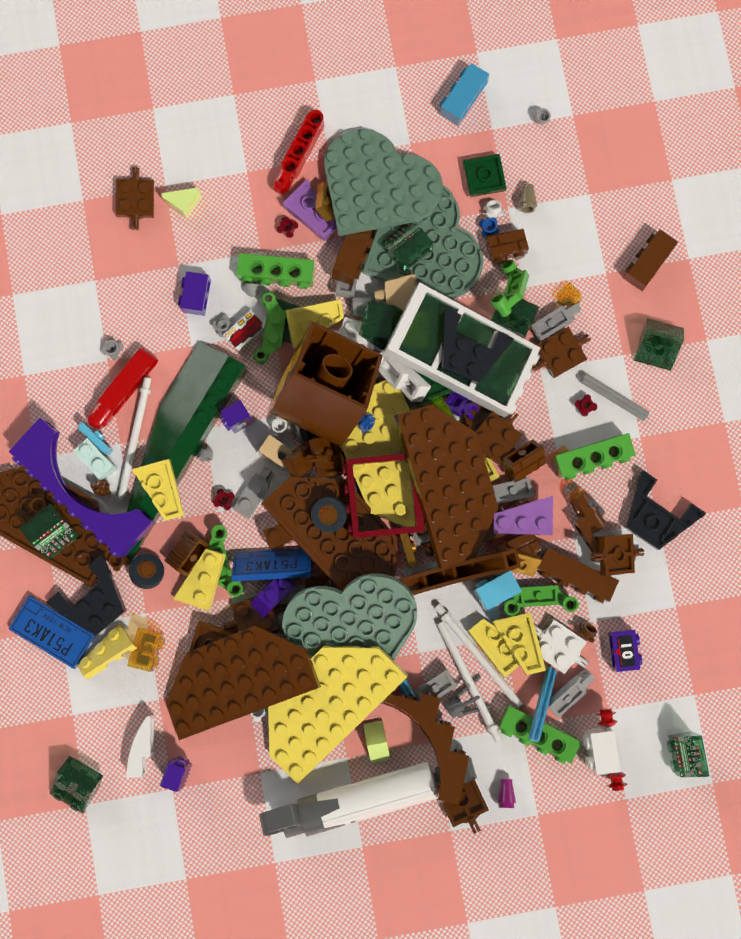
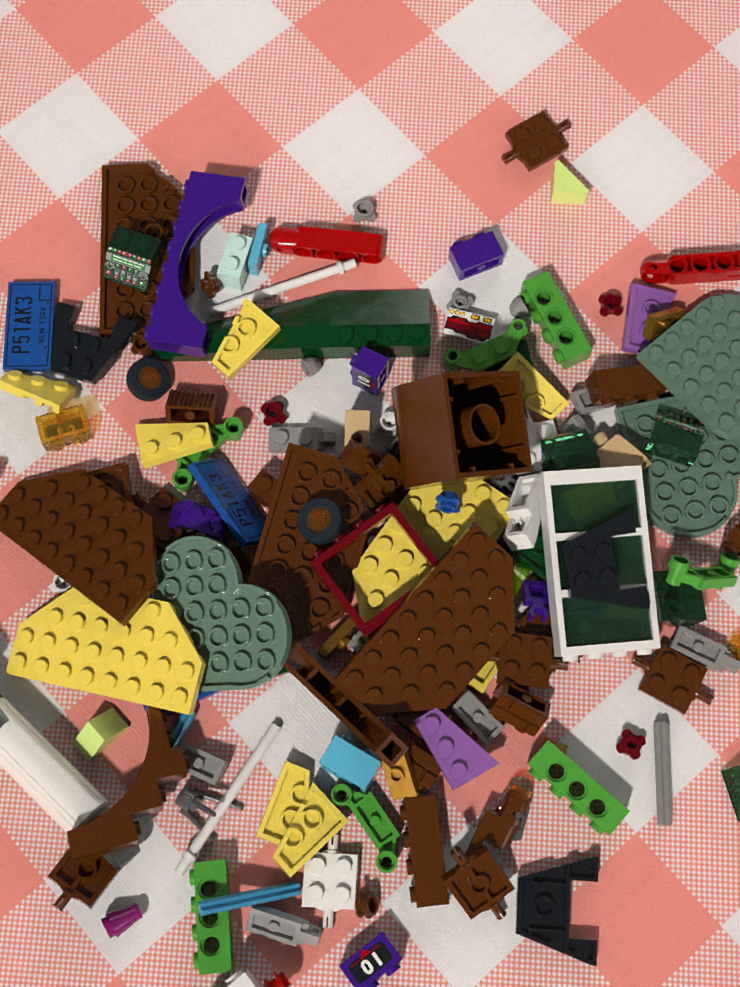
camera: 55 degrees right, 10 degrees down
white bar [434,603,523,708] -> none

